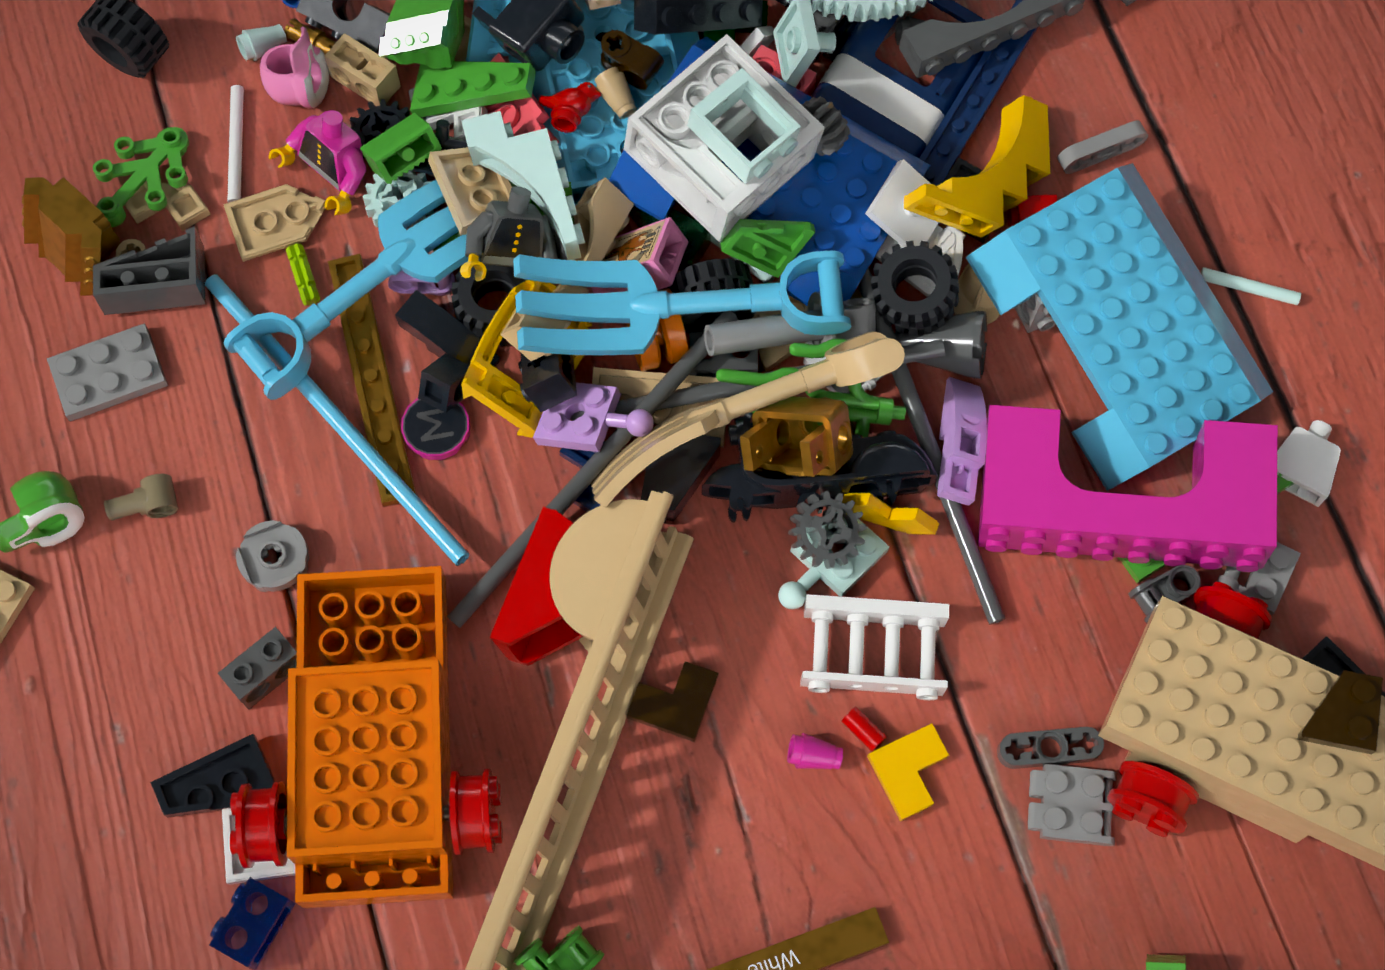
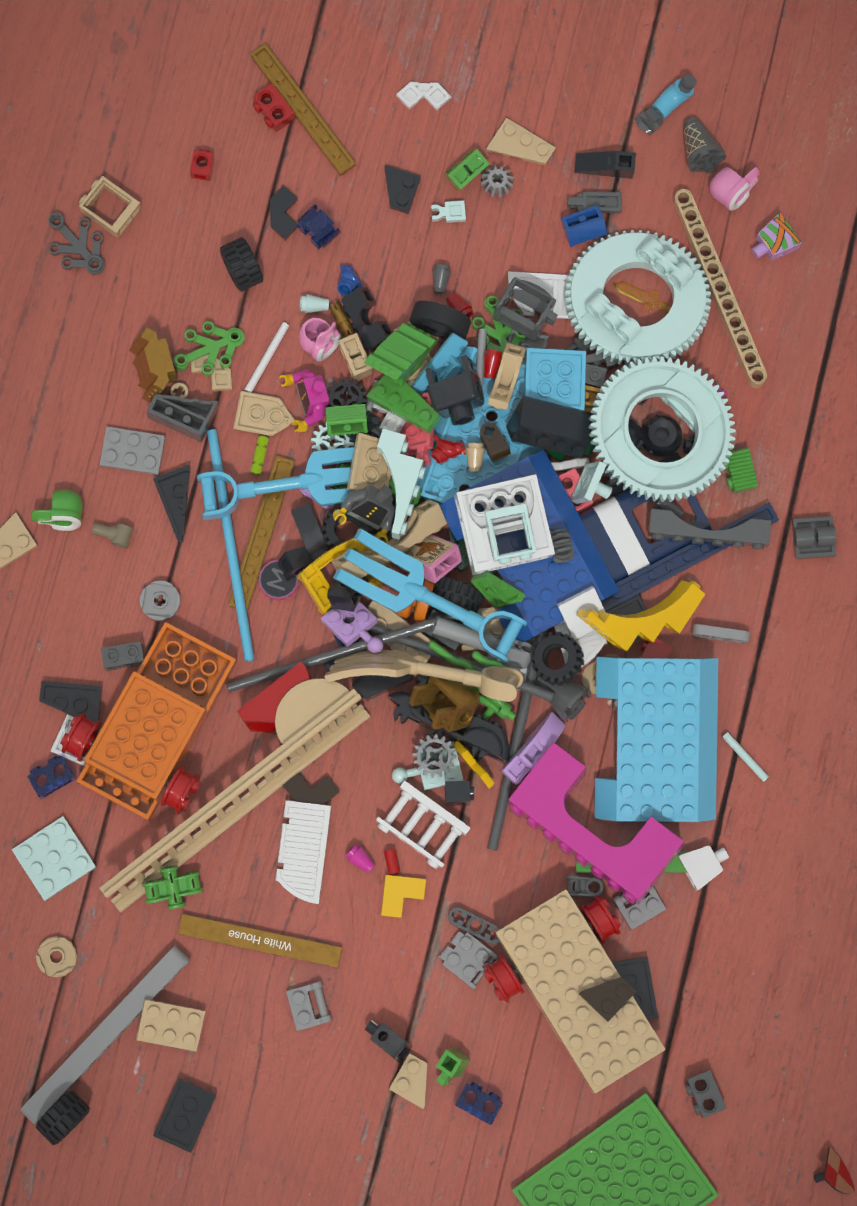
camera: 30 degrees right, 10 degrees up
none -> black wing [153,465,190,543]
none -> white piece [275,800,331,904]
none -> black brick [445,781,474,806]

